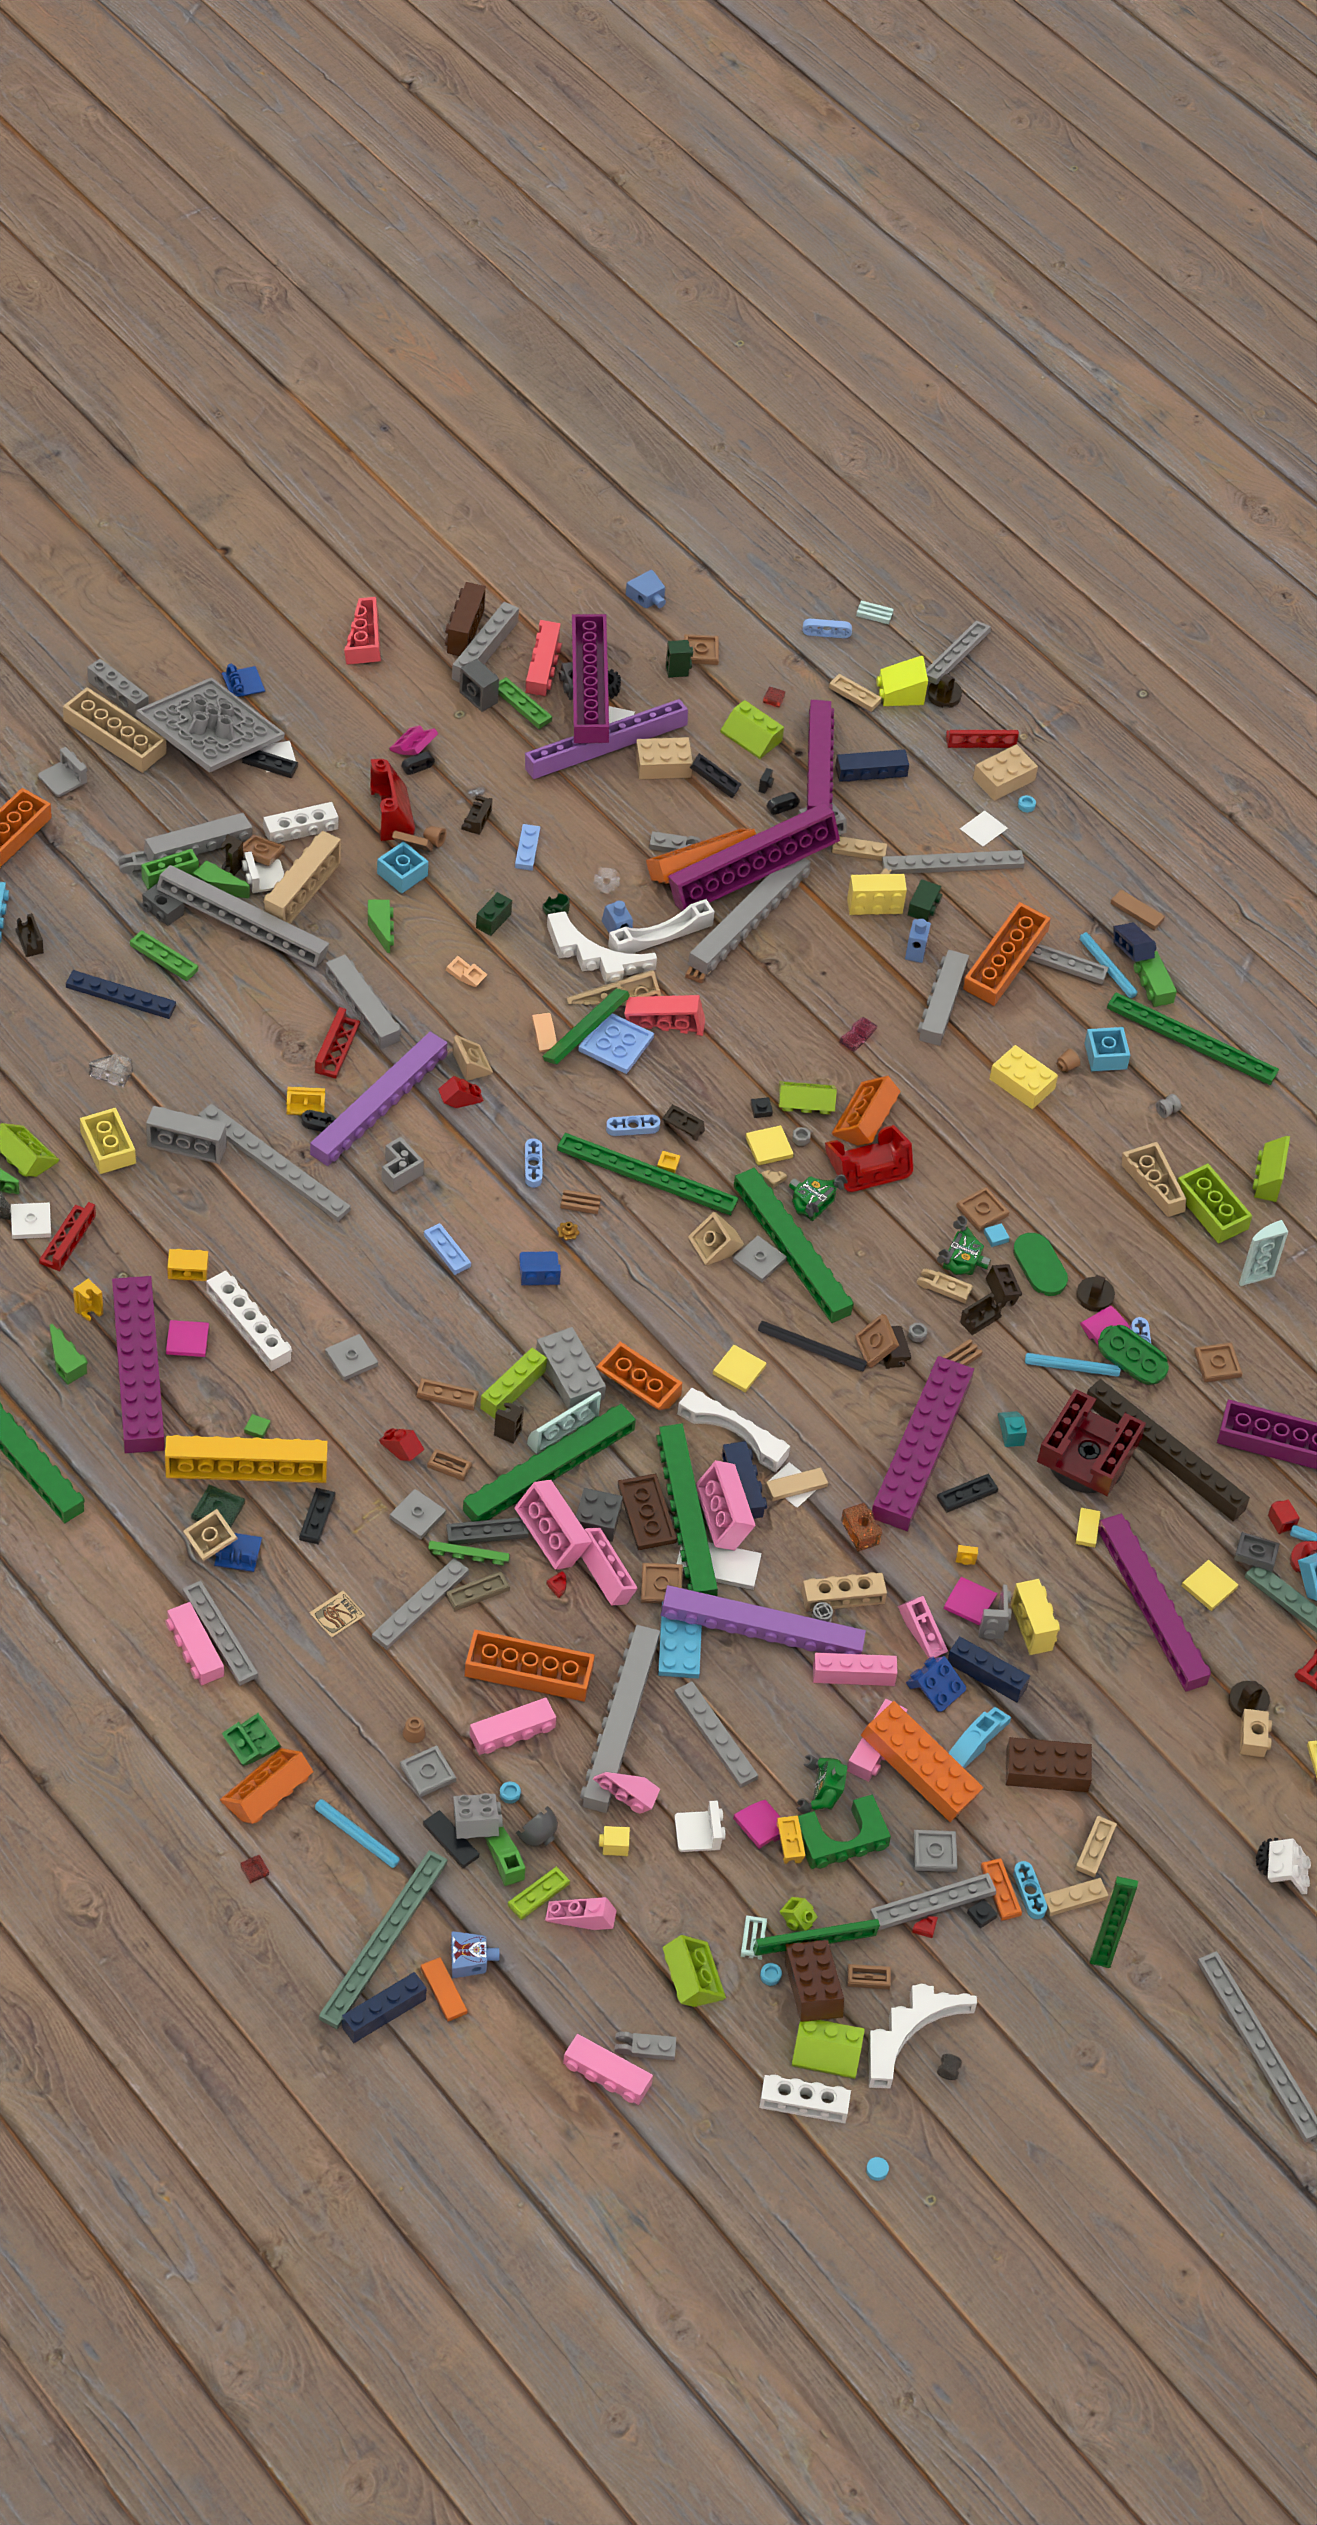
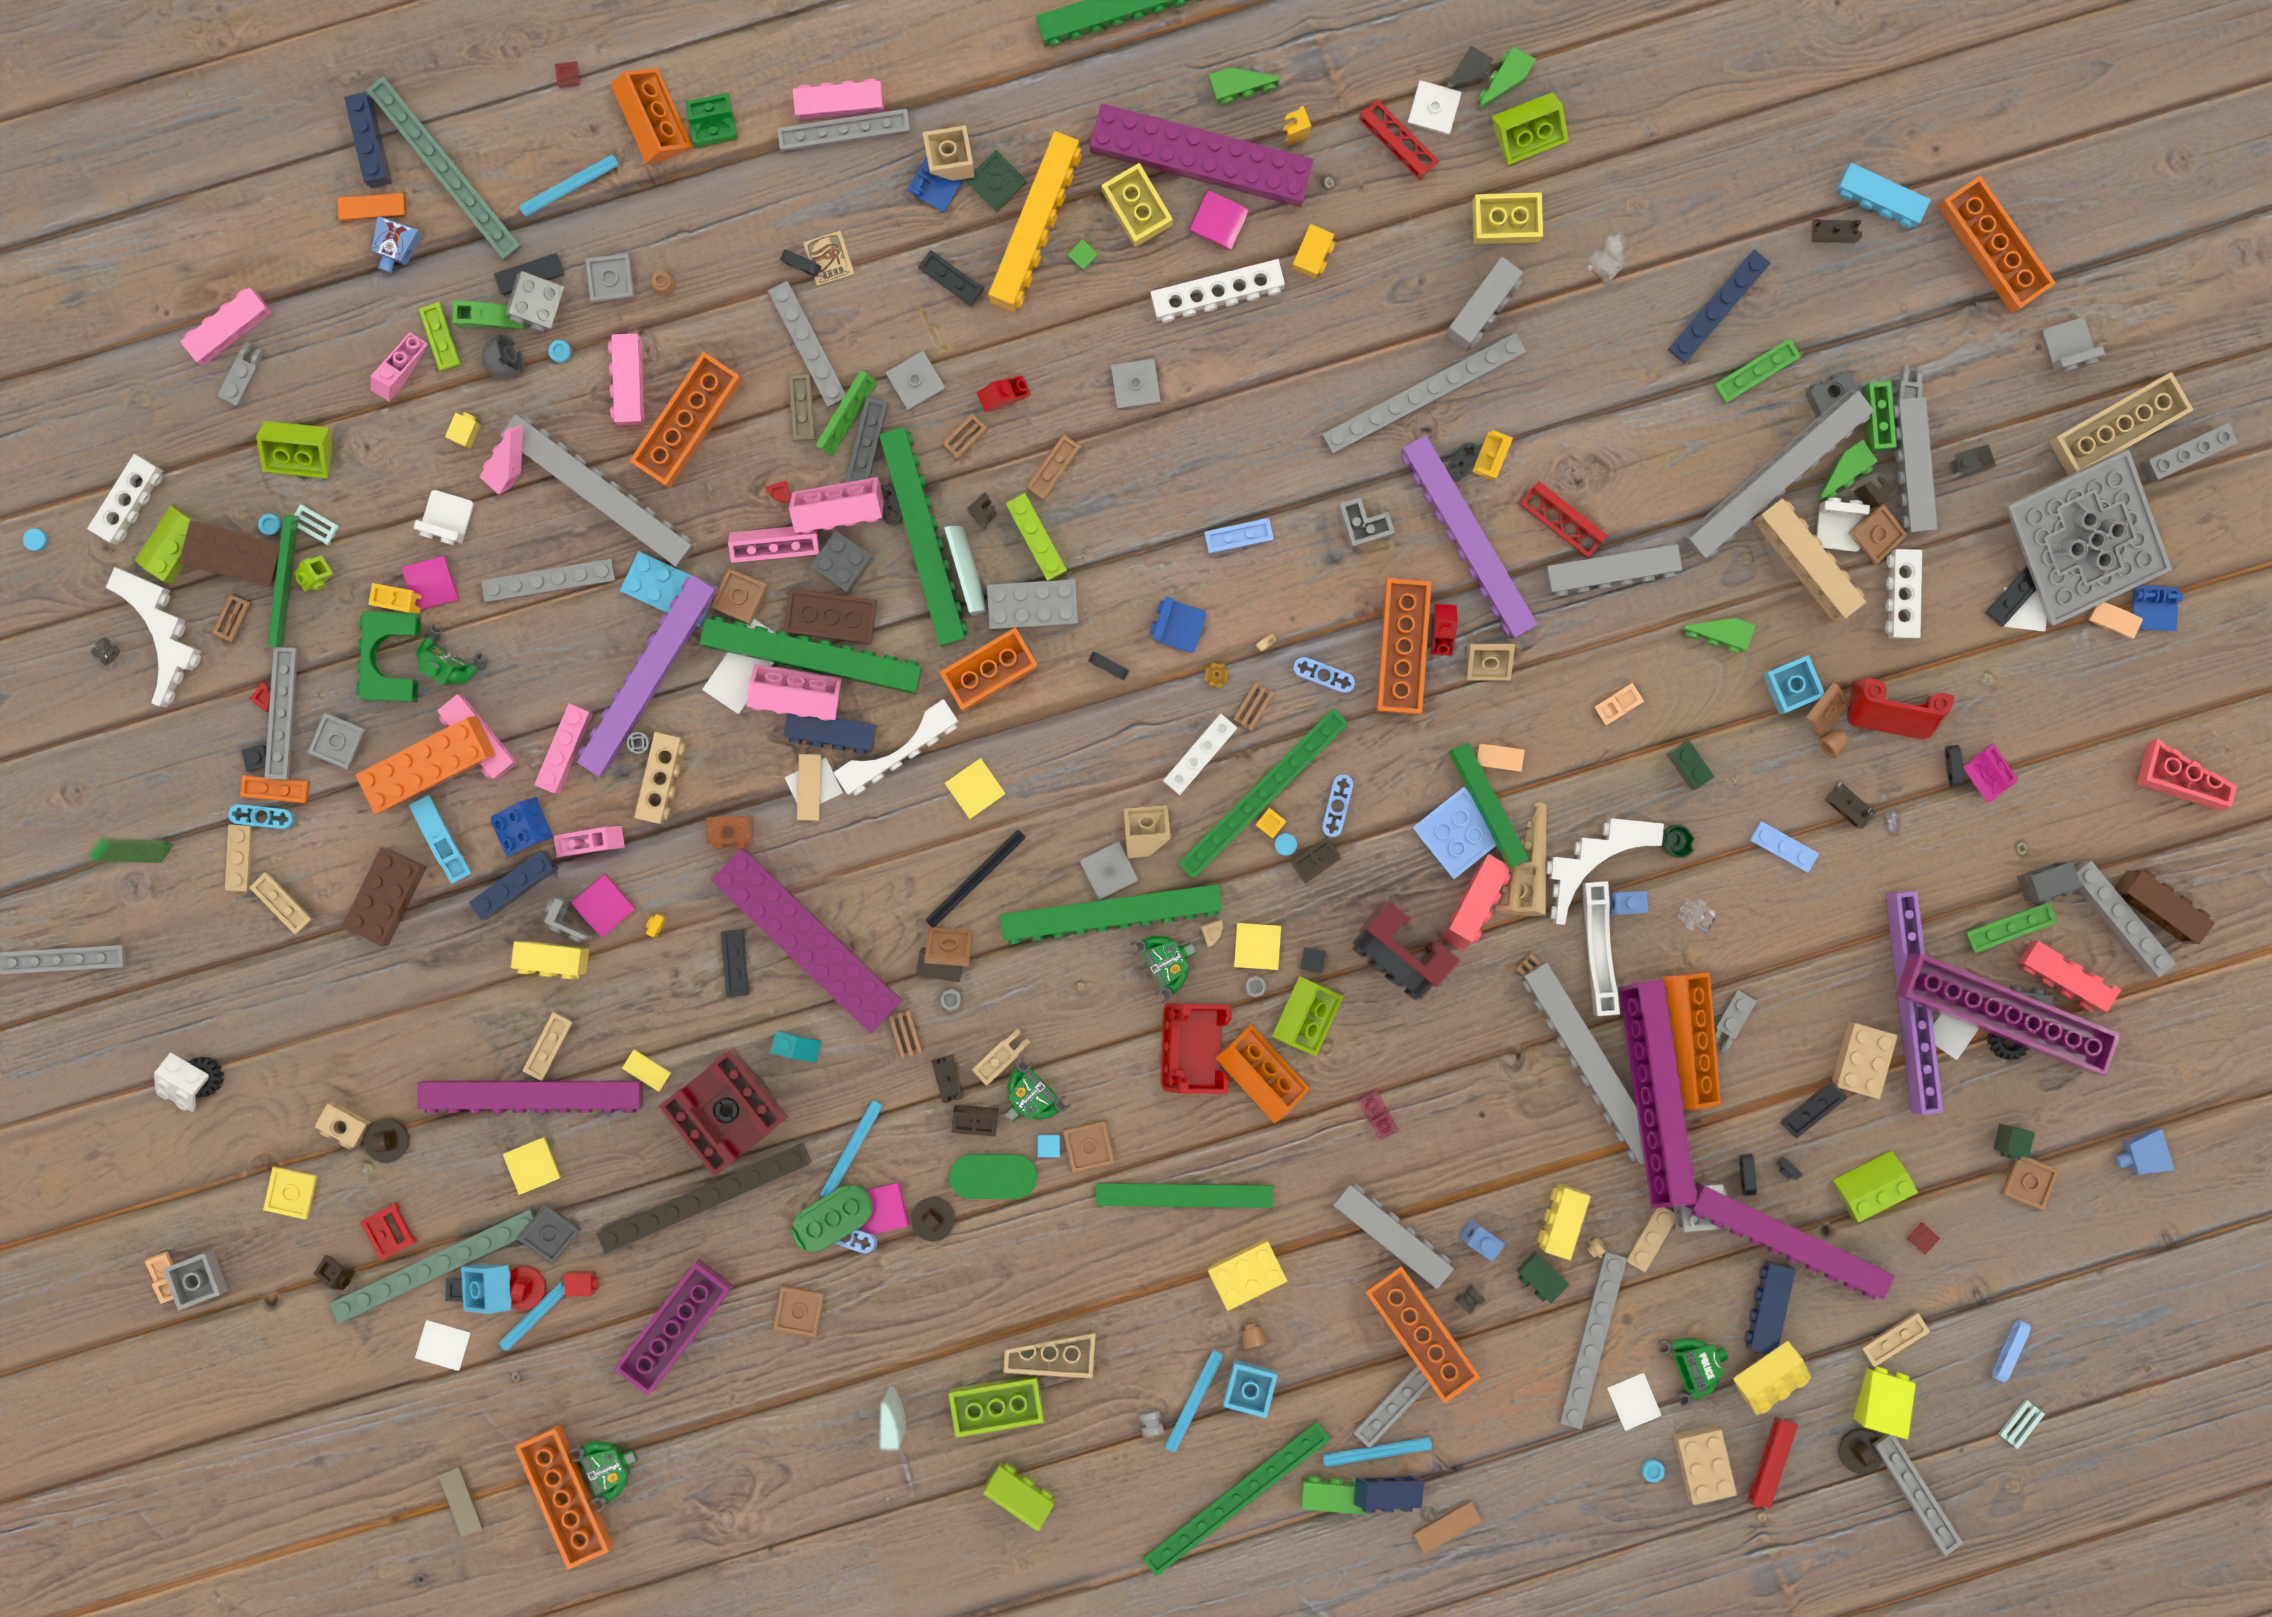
camera: 120 degrees right, 35 degrees up
none -> tan plate [522,1012,574,1081]
none -> black beam [780,250,822,277]
none -> black beam [1088,651,1129,681]
none -> green tile [1096,1183,1273,1208]
none -> light yellow brick [1101,163,1173,247]
none -> white brick [1163,714,1237,796]
none -> medium azure axle [1165,1350,1223,1452]
none -> tan tile [1255,633,1277,653]
none -> medium azure tile [1275,834,1297,856]
none -> piece [1352,901,1460,1001]
none -> orange brick [1376,578,1432,715]
none -> clear smoke wheel [1455,1284,1486,1315]
none -> green torso [1658,1338,1728,1406]
none -> light yellow brick [1733,1341,1811,1416]
none -> clear smoke slope [1946,445,1996,479]
none -> light nougat slope [2088,602,2143,639]

